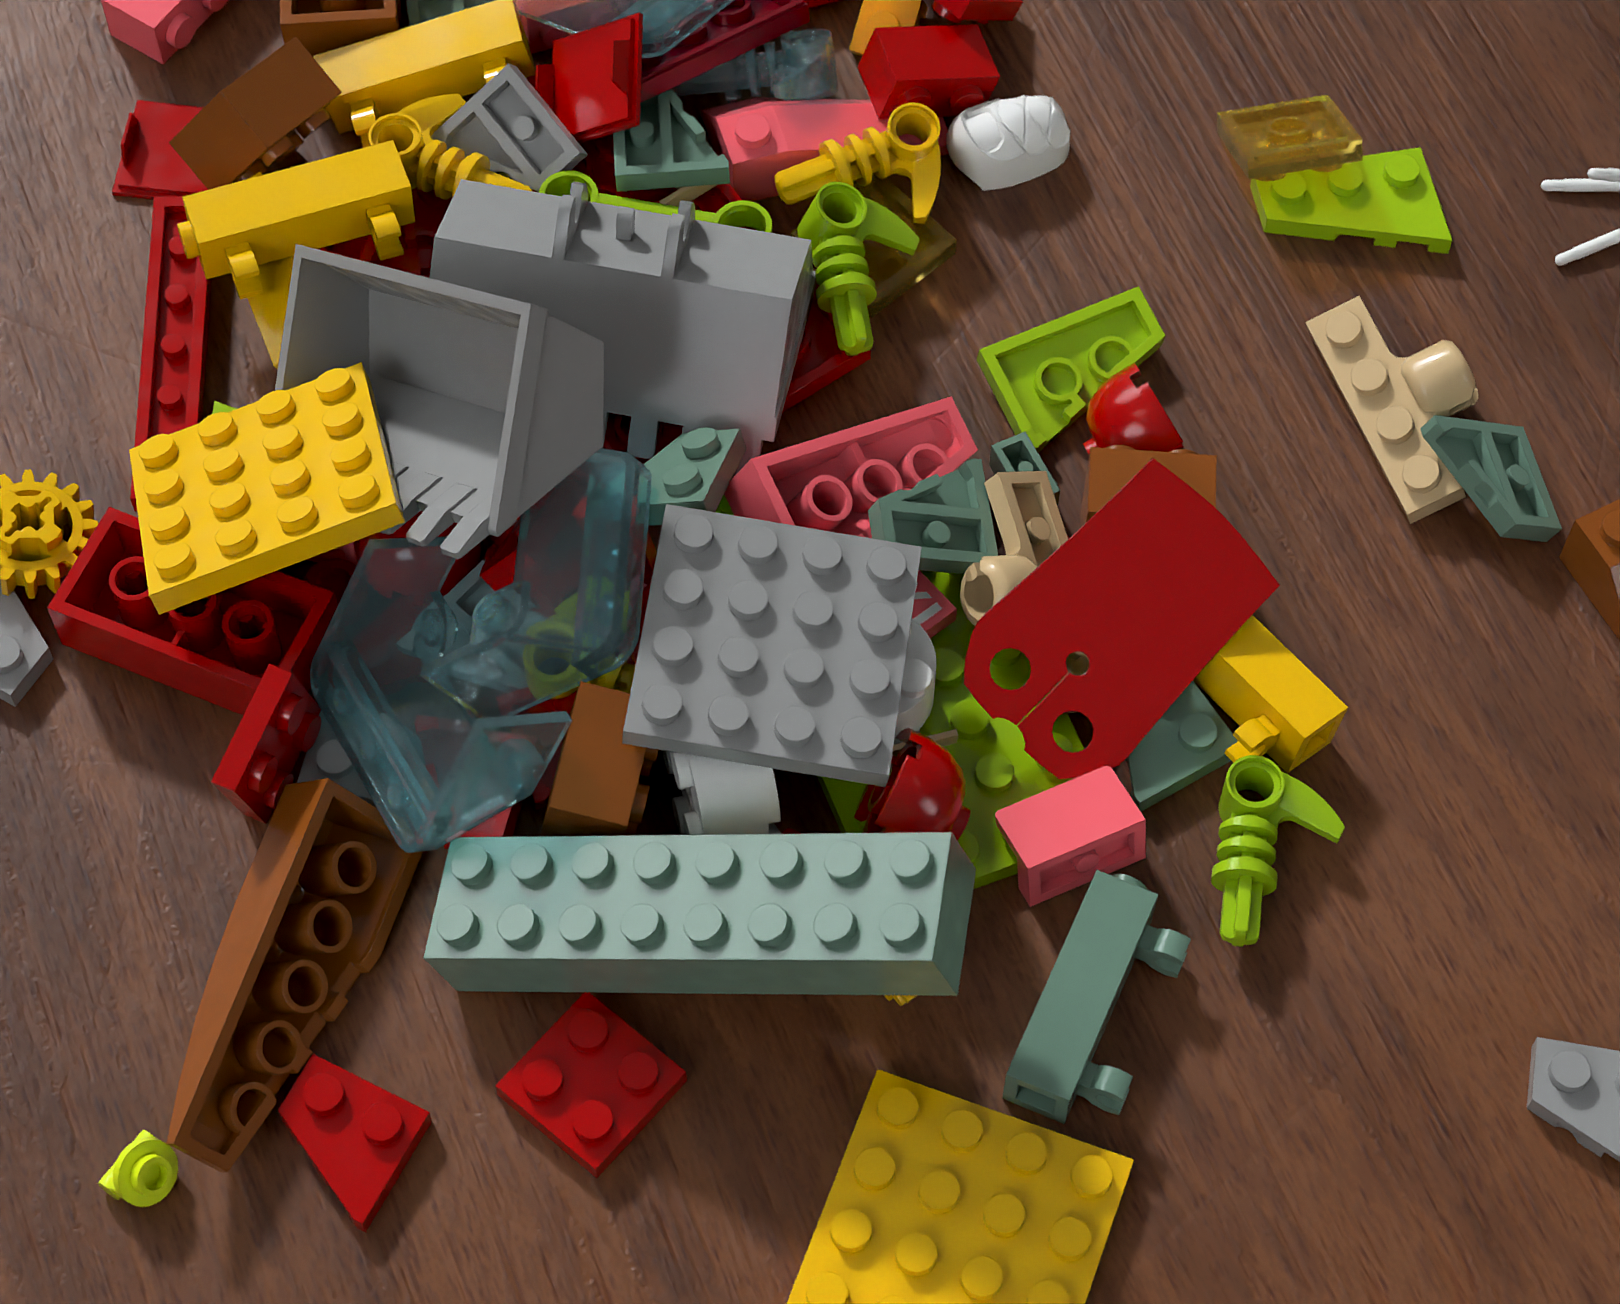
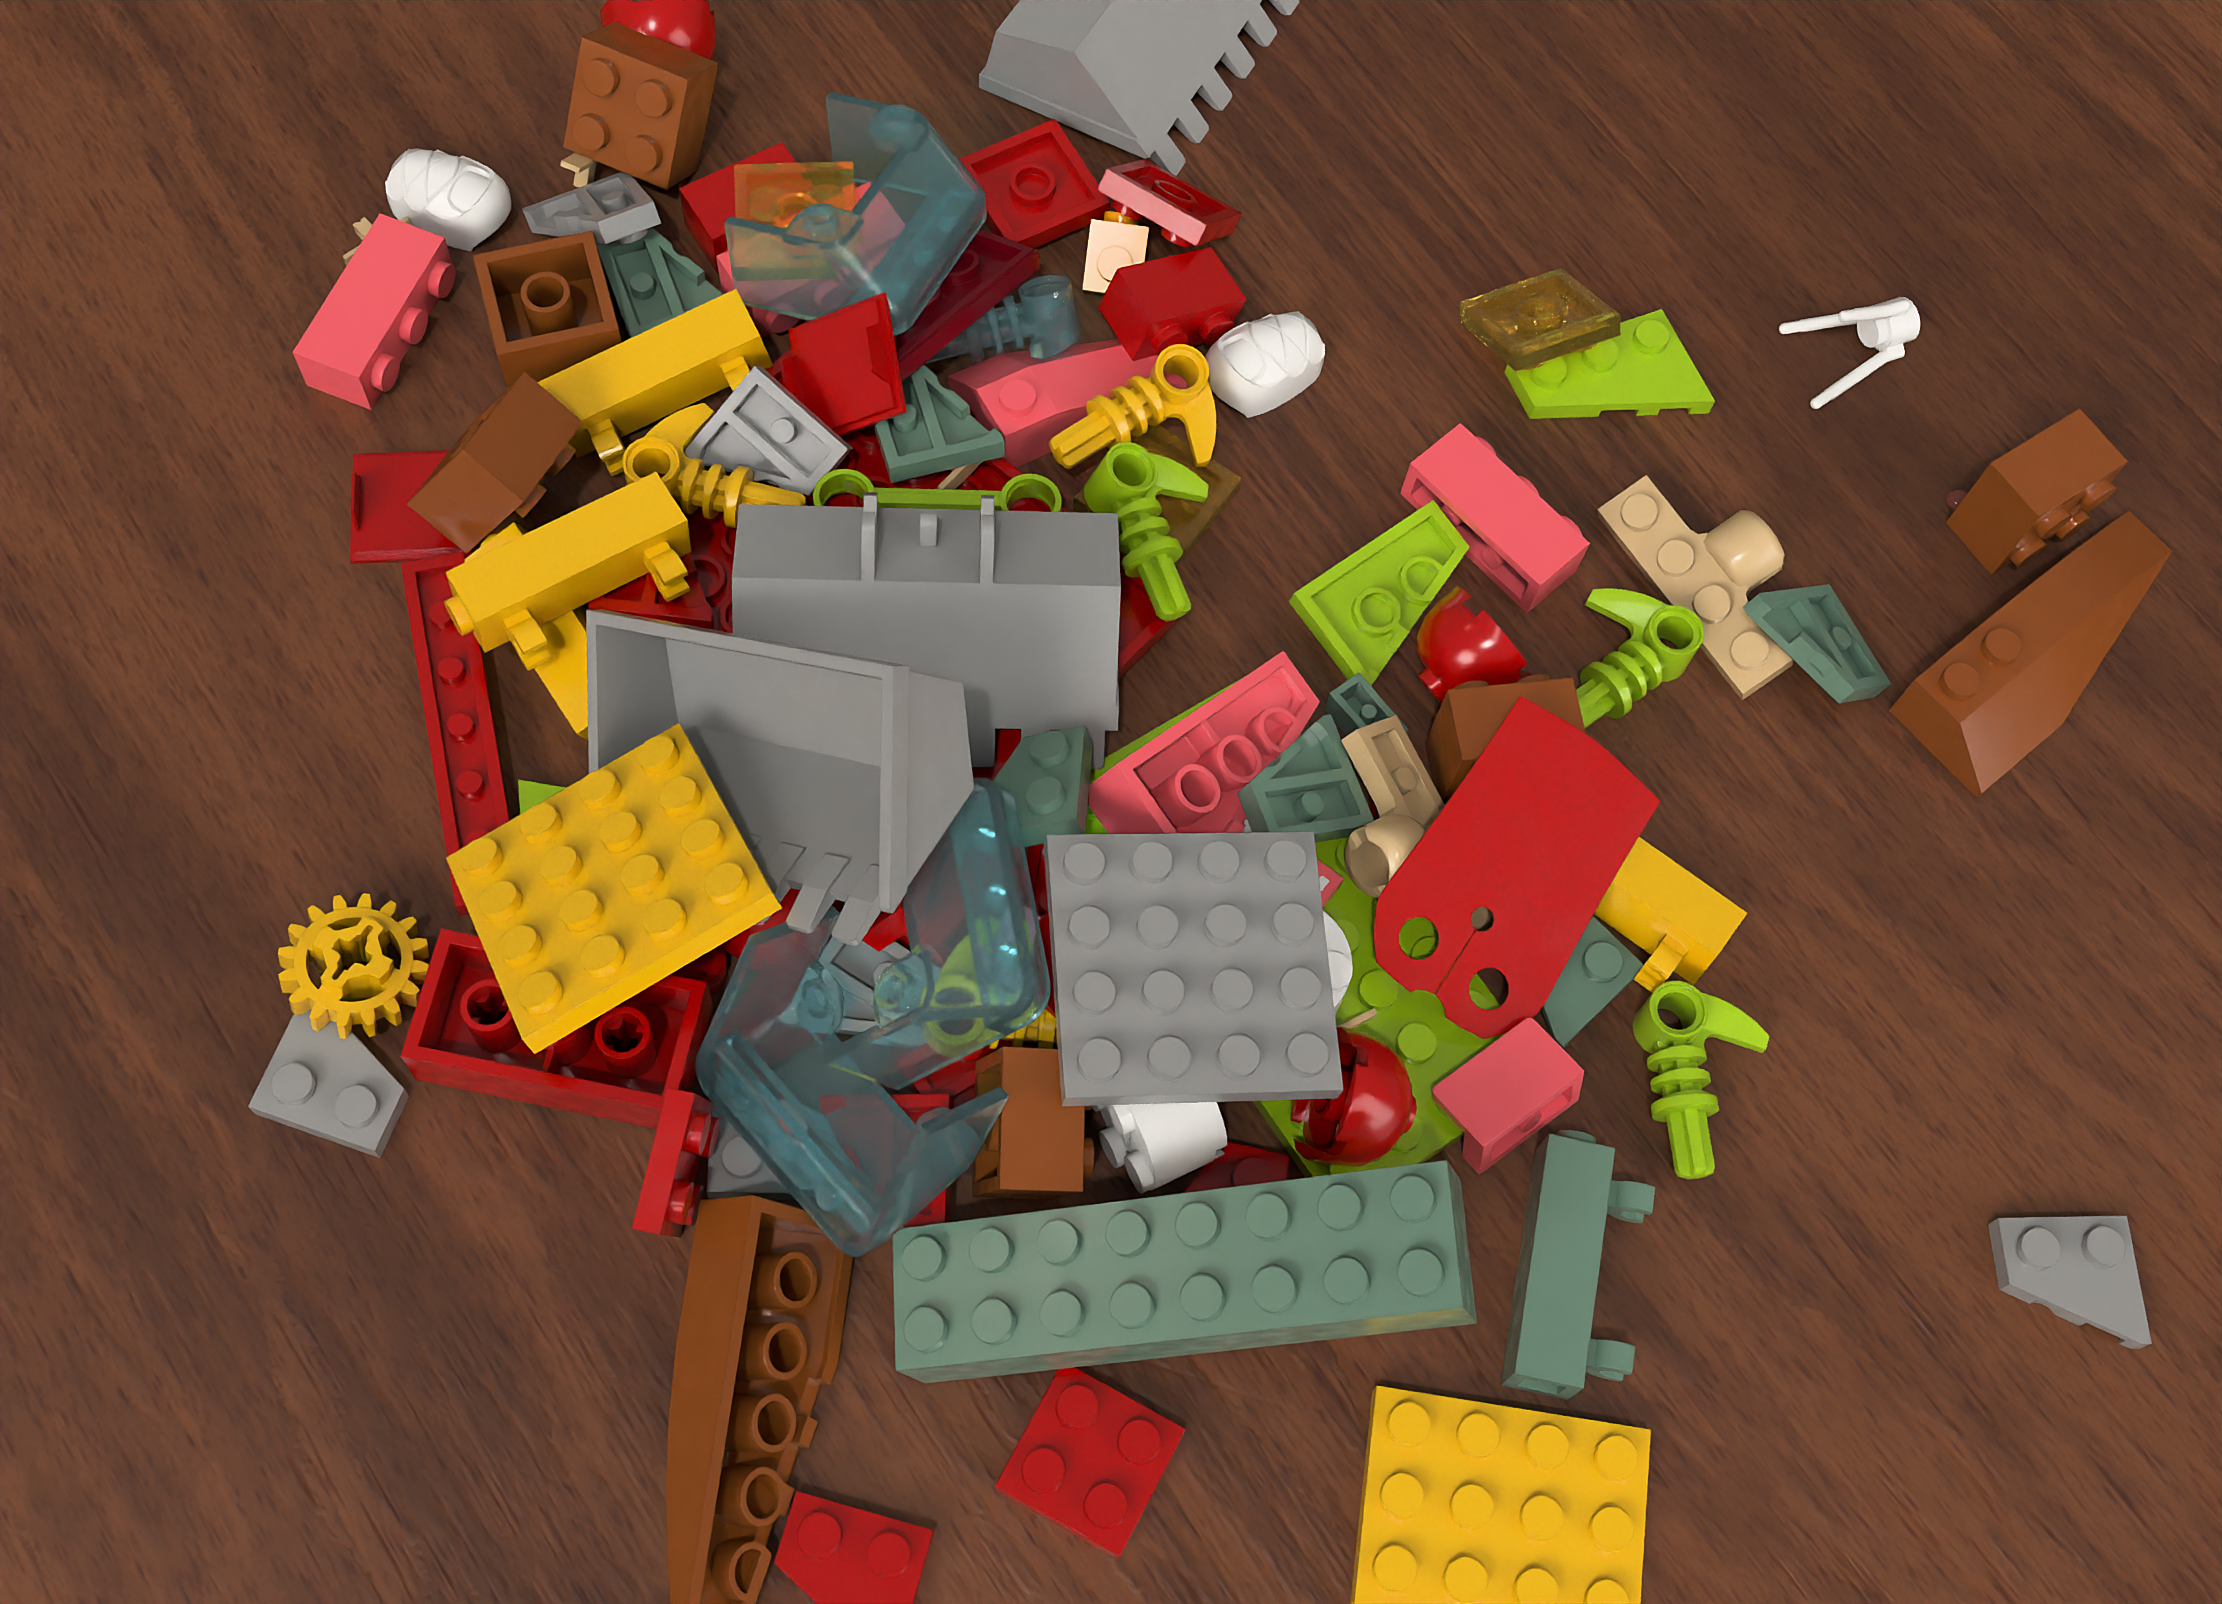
camera: 20 degrees left, 5 degrees up
none -> coral brick [1400,423,1590,613]
none -> lime piece [1576,588,1704,728]

